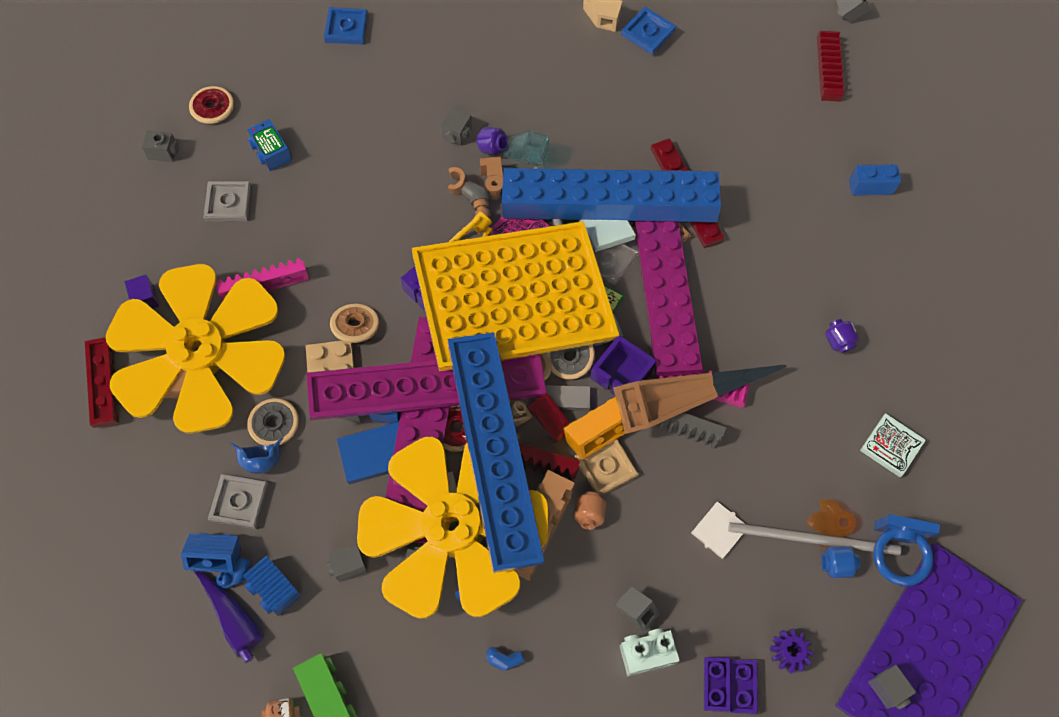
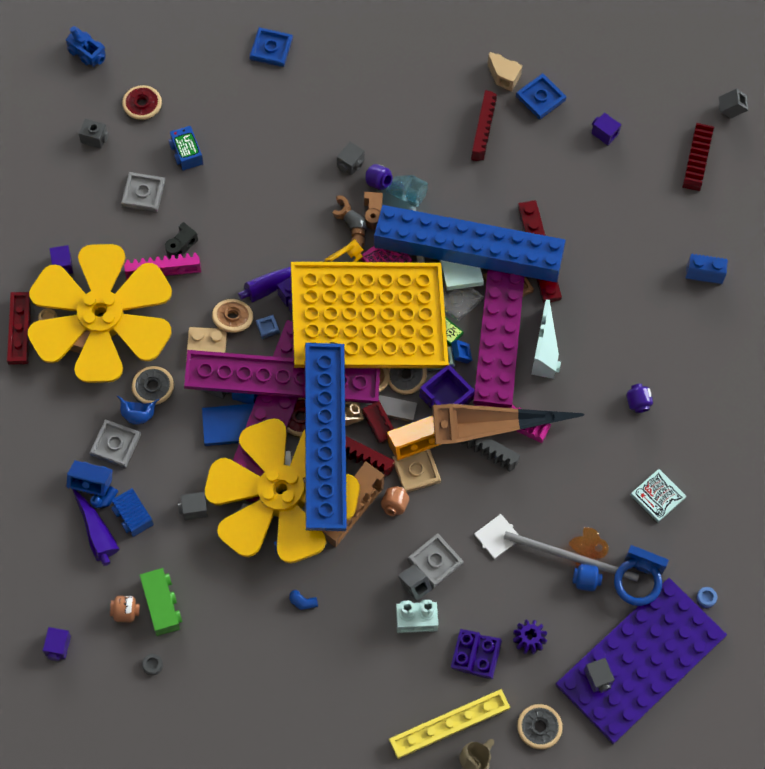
camera: 10 degrees right, 0 degrees up
none -> tan plate [38,308,58,320]
none -> blue brick [66,26,106,67]
none -> pearl dark grey leg [165,222,198,259]
none -> dark purple piece [238,267,291,302]
none -> medium blue tile [256,315,280,339]
none -> light grey tile [408,533,464,588]
none -> blue plate [451,340,472,364]
none -> dark red gear [471,90,497,162]
none -> light aqua wedge [531,299,561,379]
none -> dark purple brick [591,112,621,145]
none -> medium blue tile [696,587,717,608]

